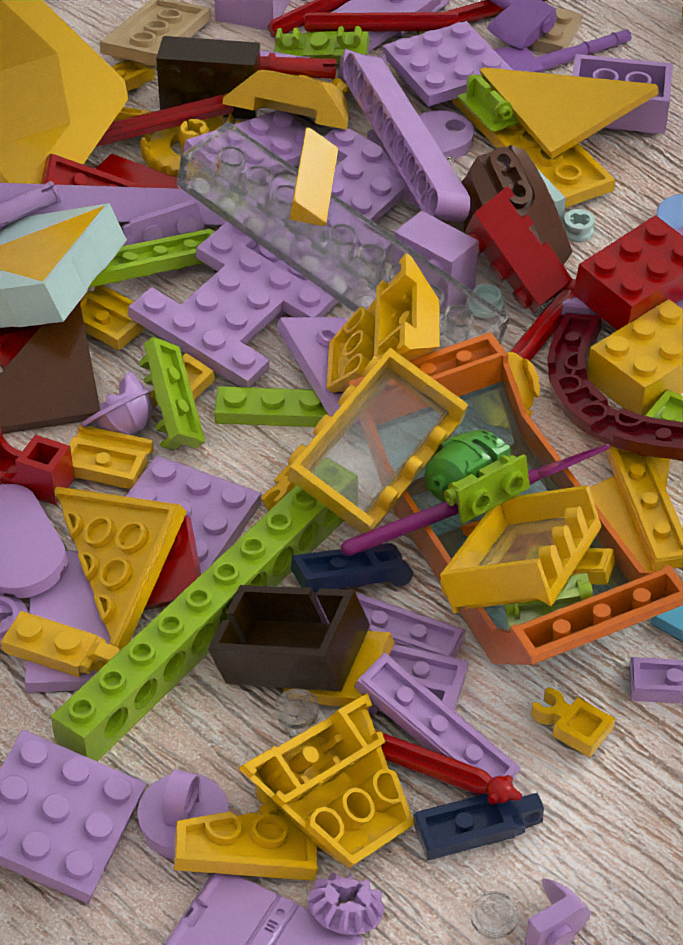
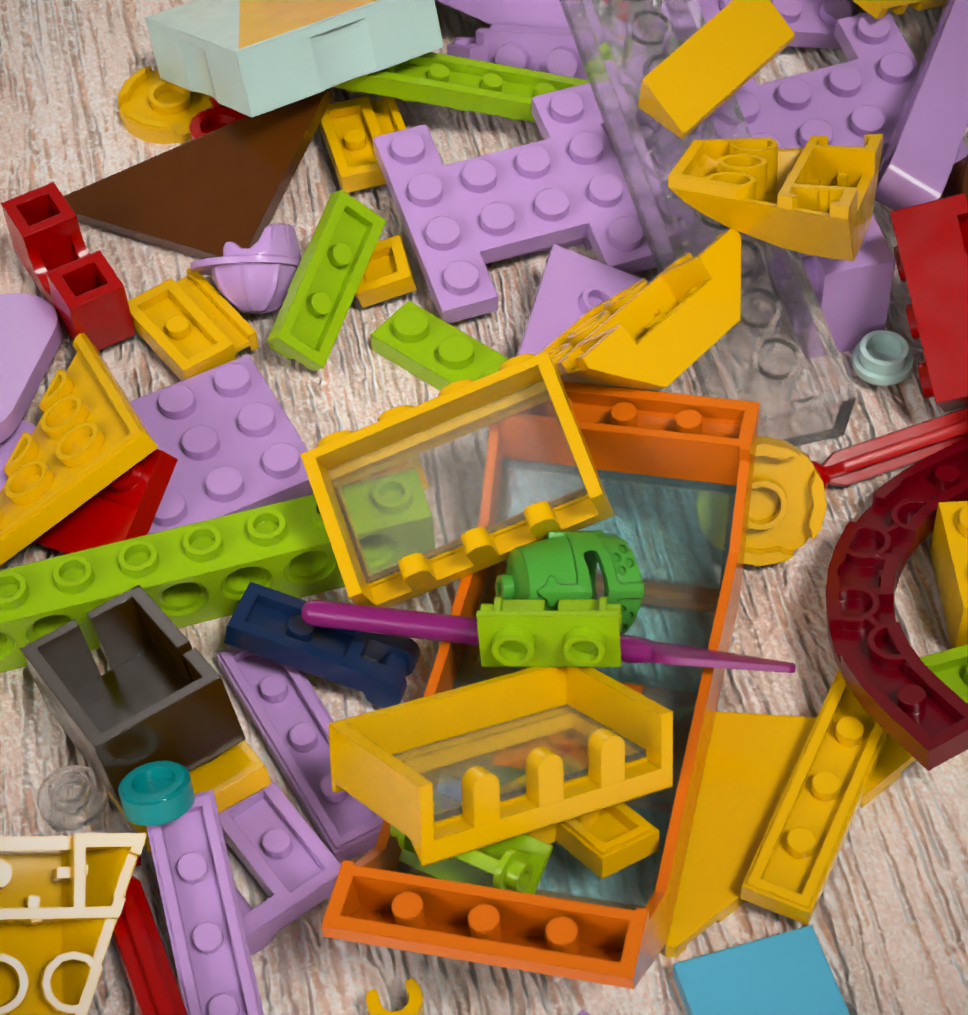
camera: 40 degrees right, 5 degrees up
none -> teal tile [118,761,195,826]
none -> yellow wedge [668,134,883,261]

